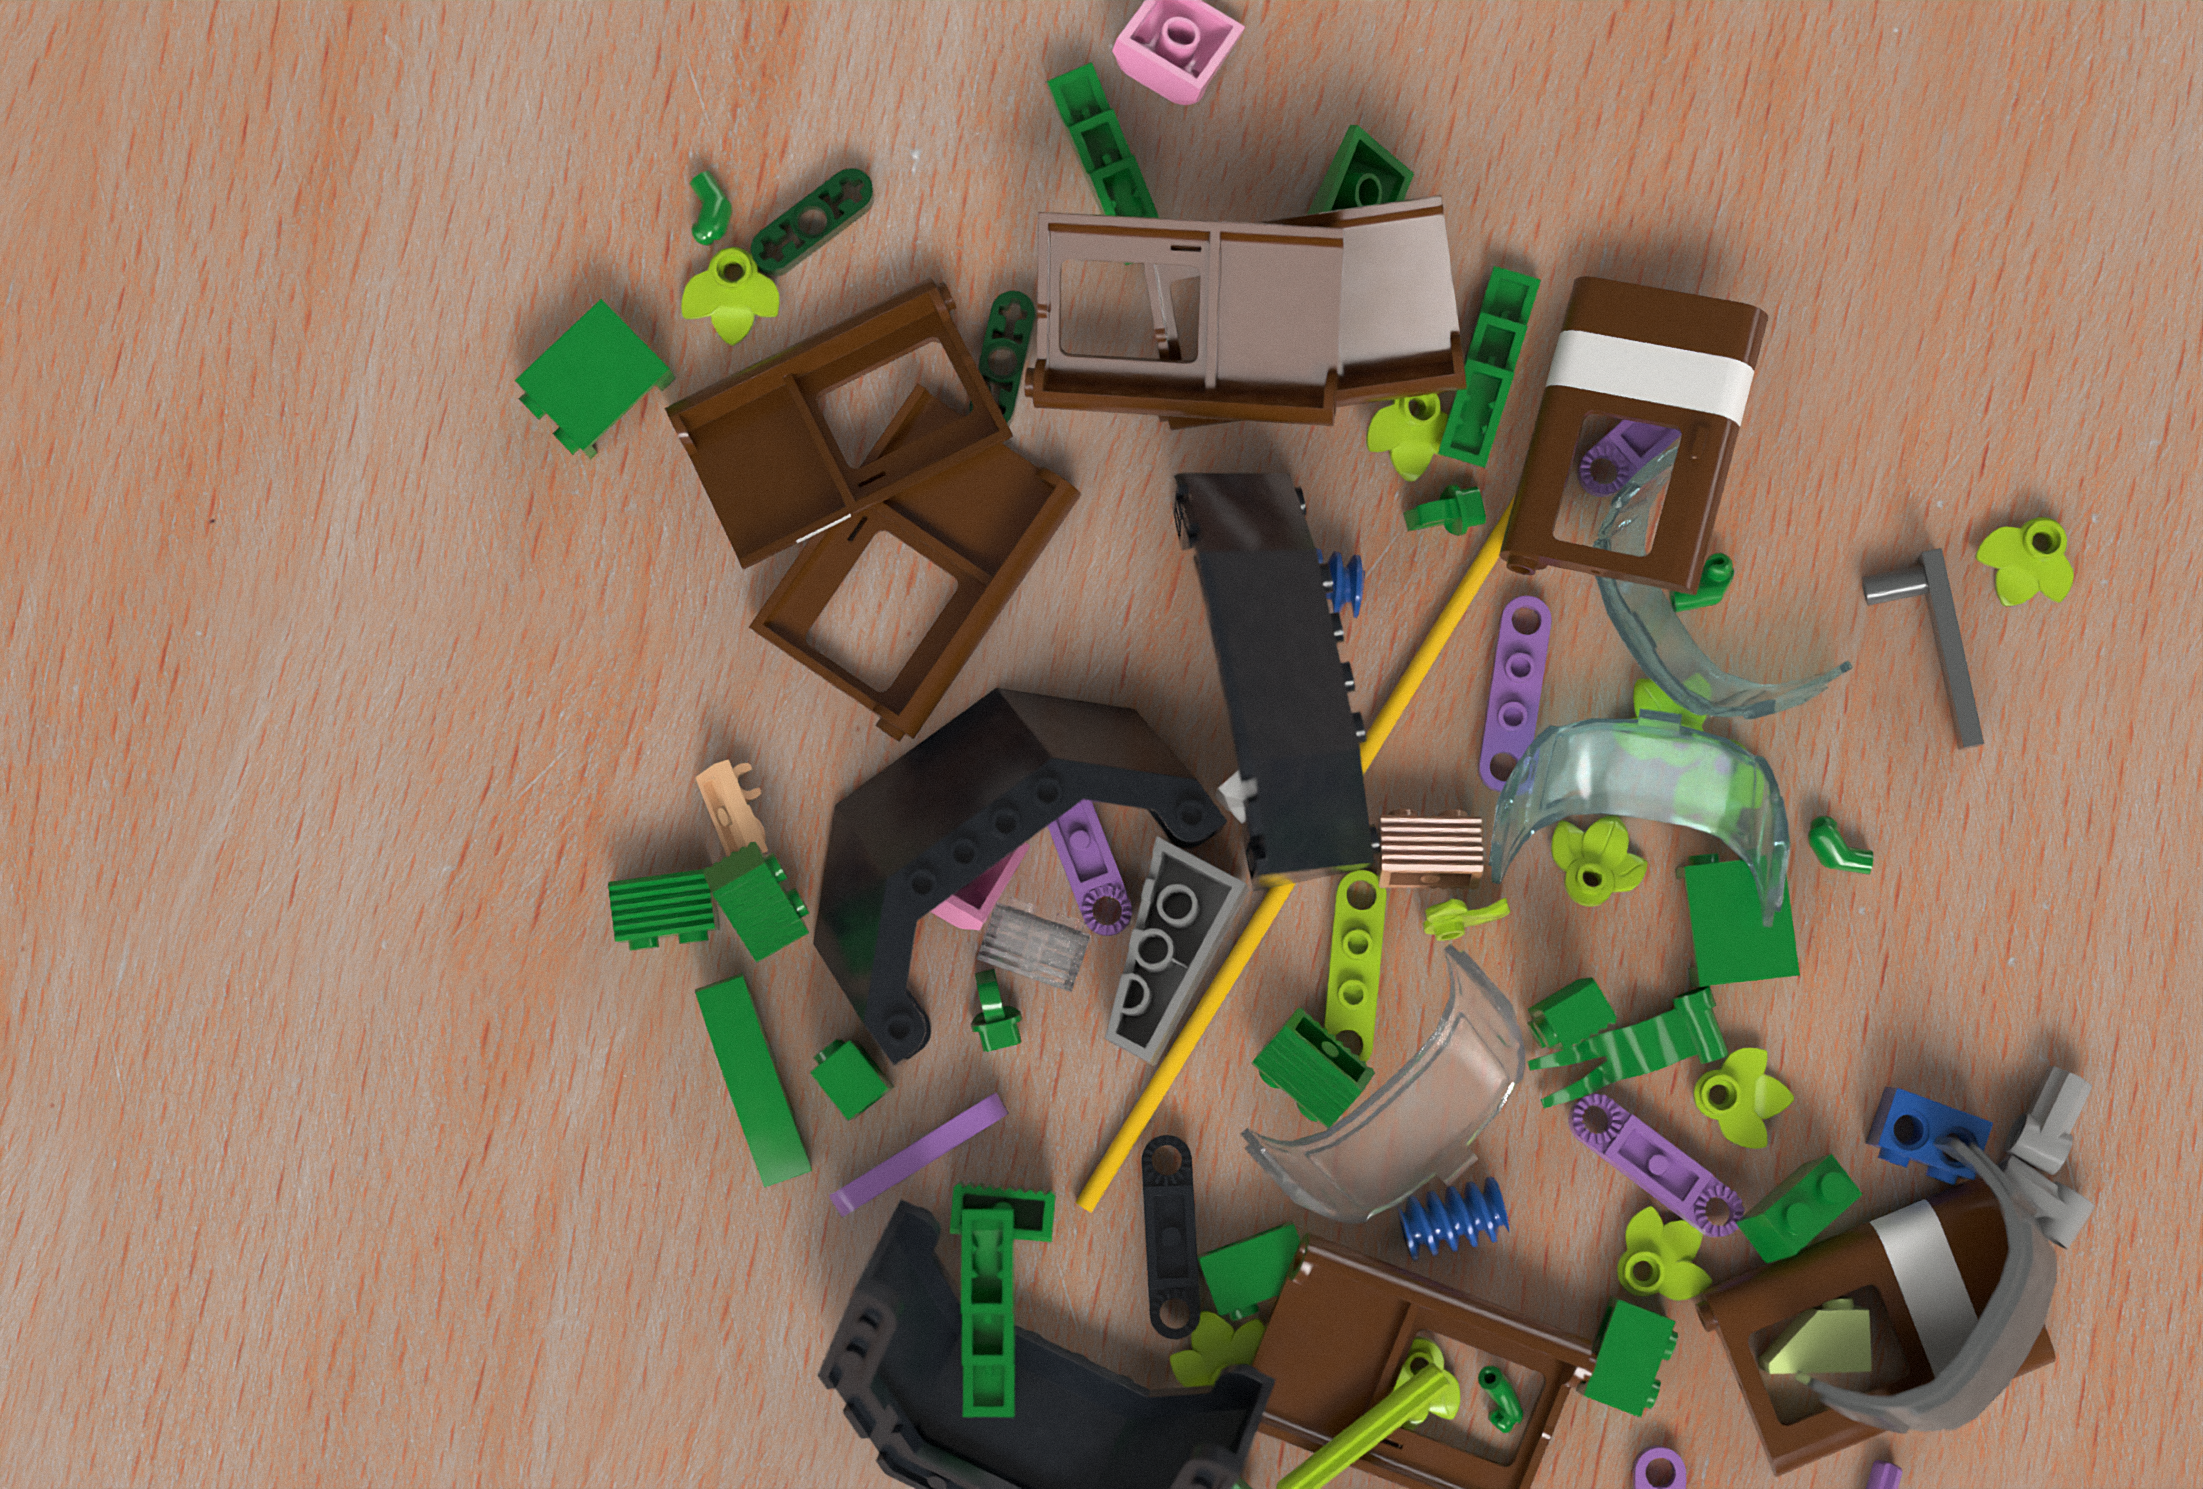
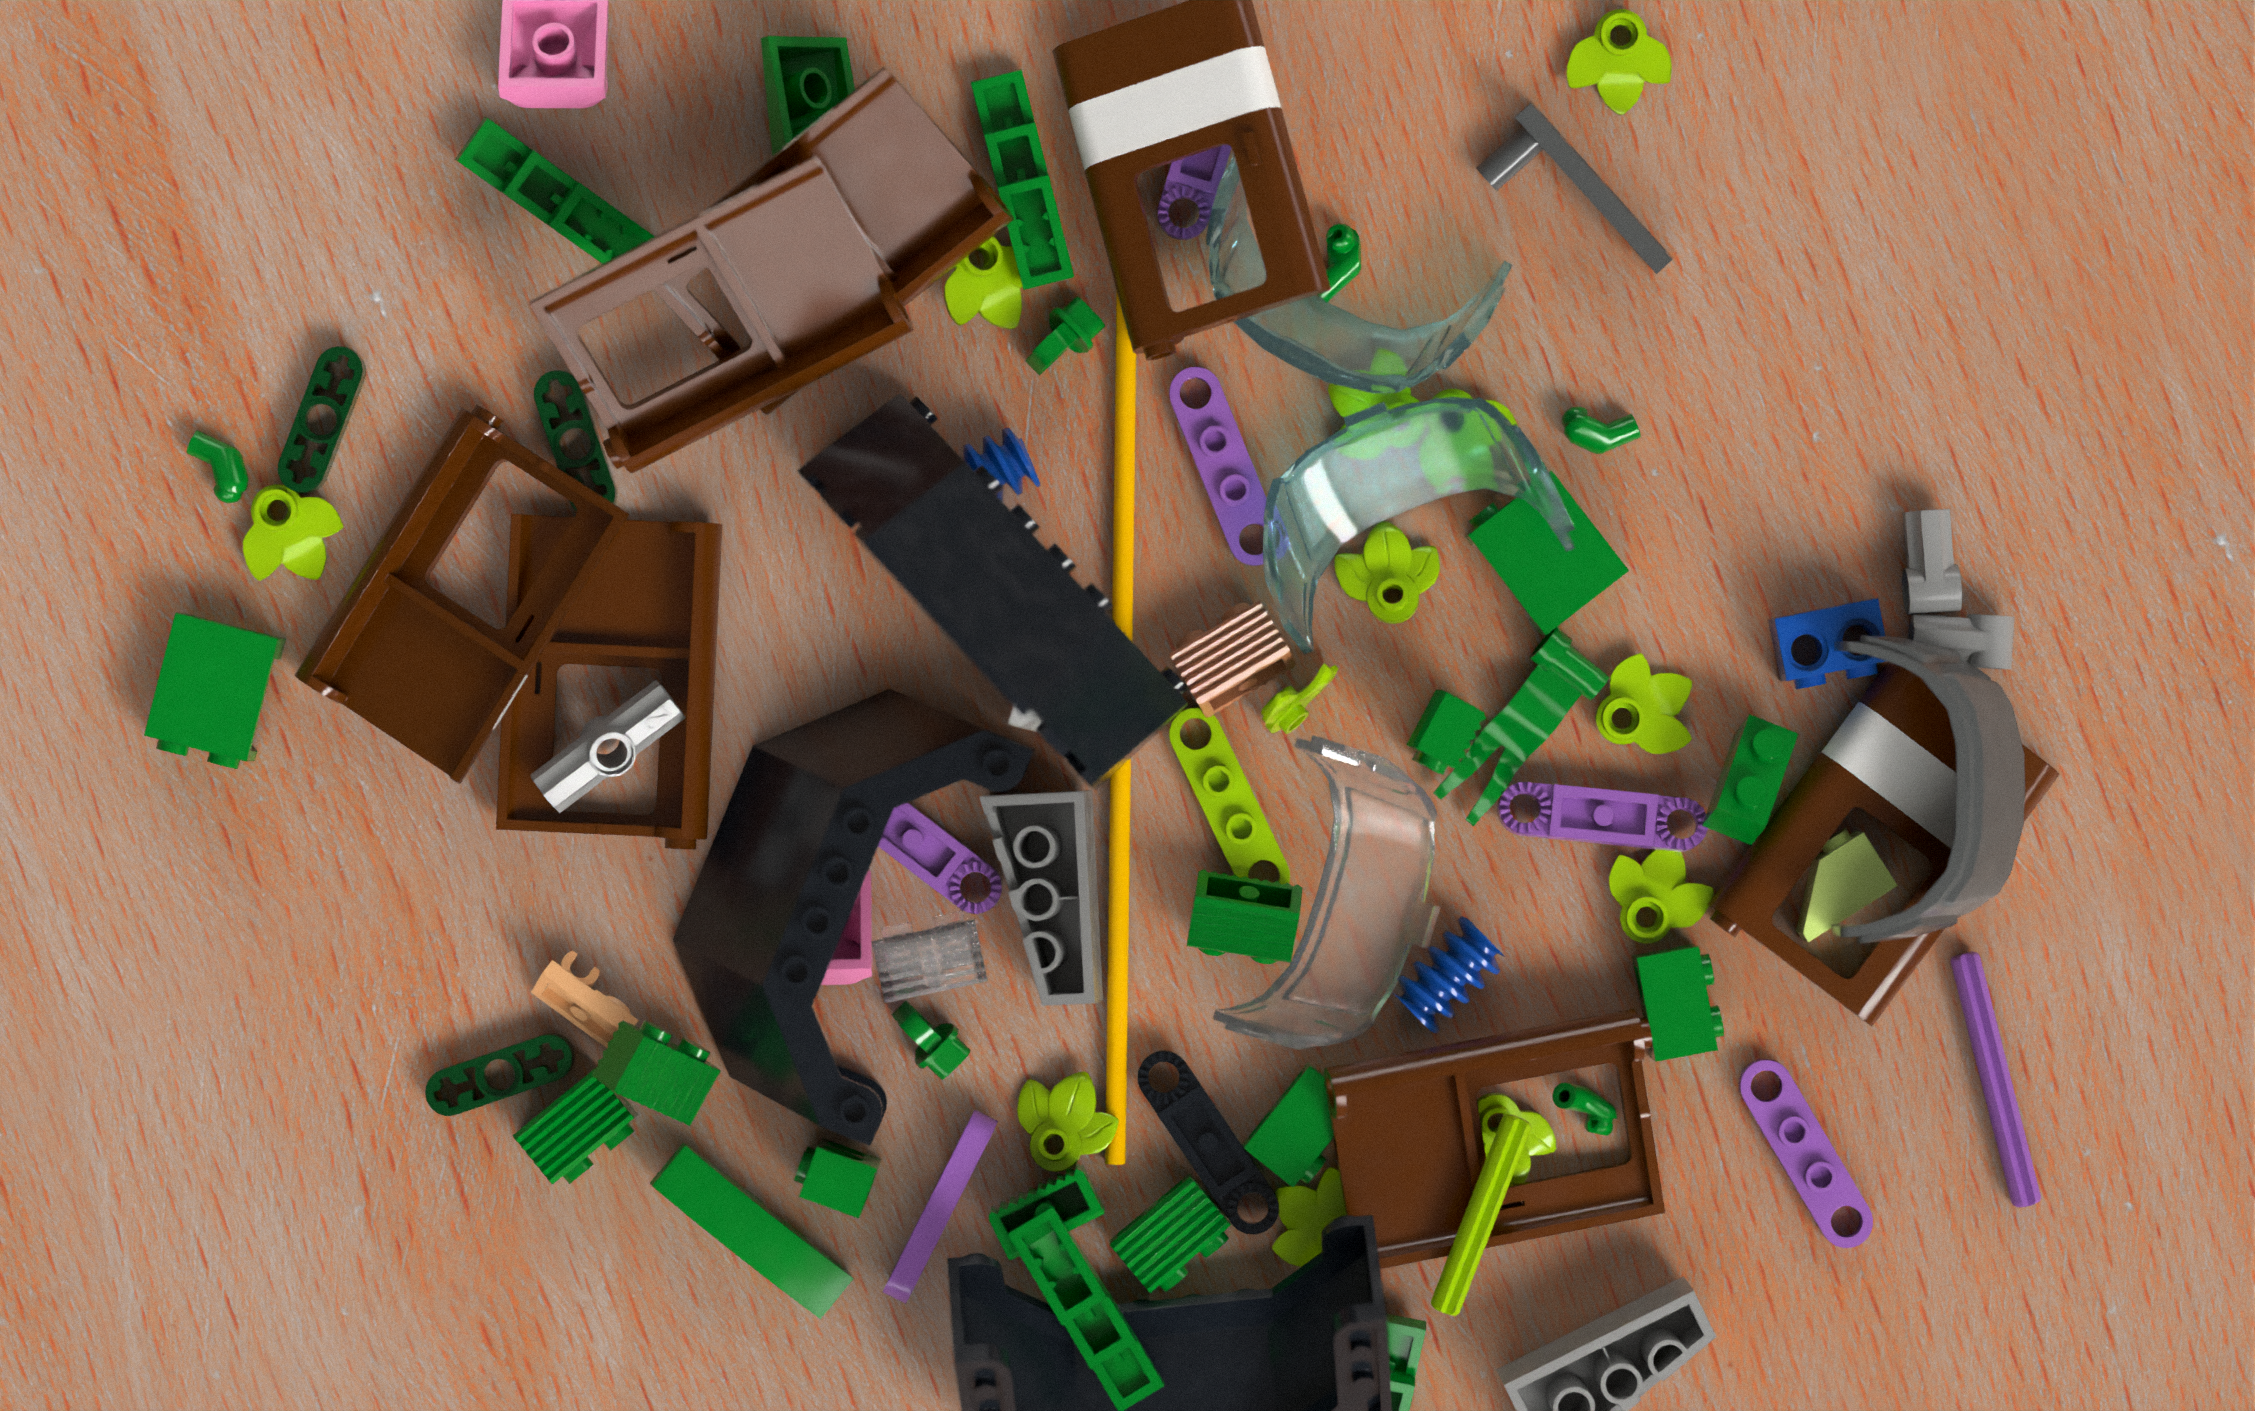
camera: 30 degrees left, 5 degrees up
none -> dark green beam [425,1033,575,1116]
none -> light grey piece [530,679,686,813]
none -> lime plate [1017,1071,1119,1172]
none -> green brick [1109,1173,1231,1293]

